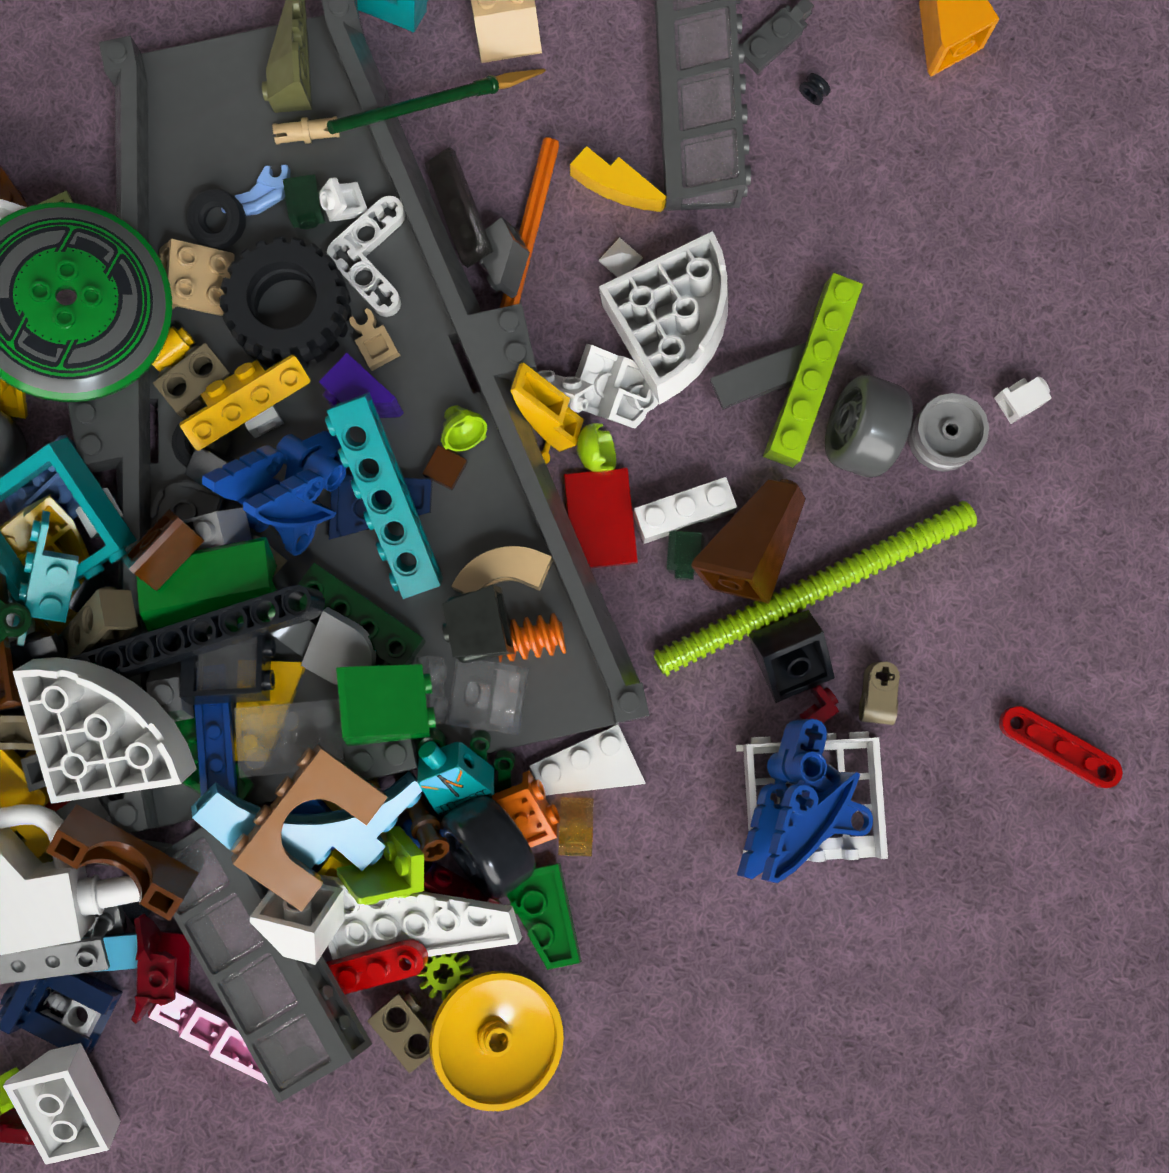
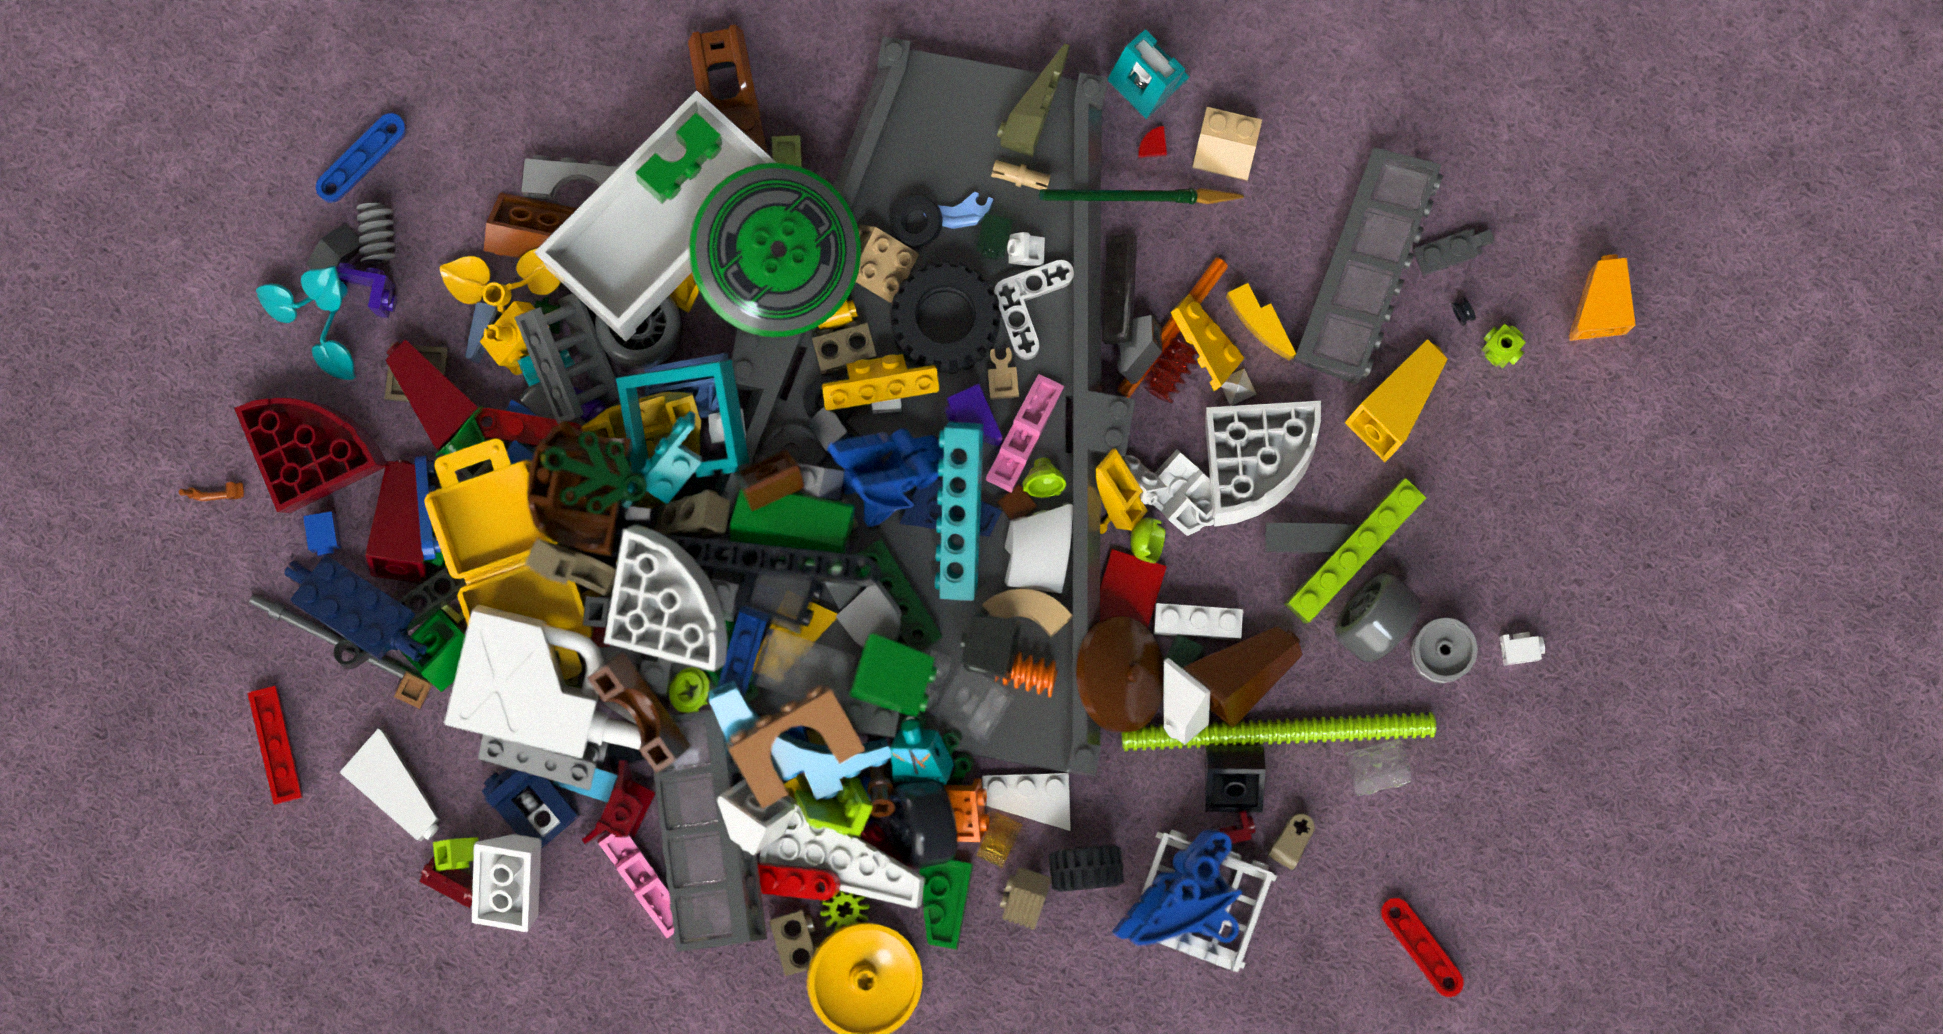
camera: 25 degrees right, 0 degrees up
none -> lime gear [669,667,712,714]
none -> bright pink slope [986,374,1064,493]
none -> dark tan brick [1000,867,1052,930]
none -> white slope [1004,502,1073,593]
none -> black tyre [1049,845,1124,892]
none -> reddish brown dish [1076,616,1164,733]
none -> red tile [1138,126,1167,158]
none -> clear red piece [1144,339,1199,404]
none -> white slope [1163,658,1210,745]
none -> yellow wing [1170,294,1244,391]
none -> yellow slope [1345,339,1448,462]
none -> clear bracket [1345,739,1411,796]
none -> lime brick [1482,324,1526,368]

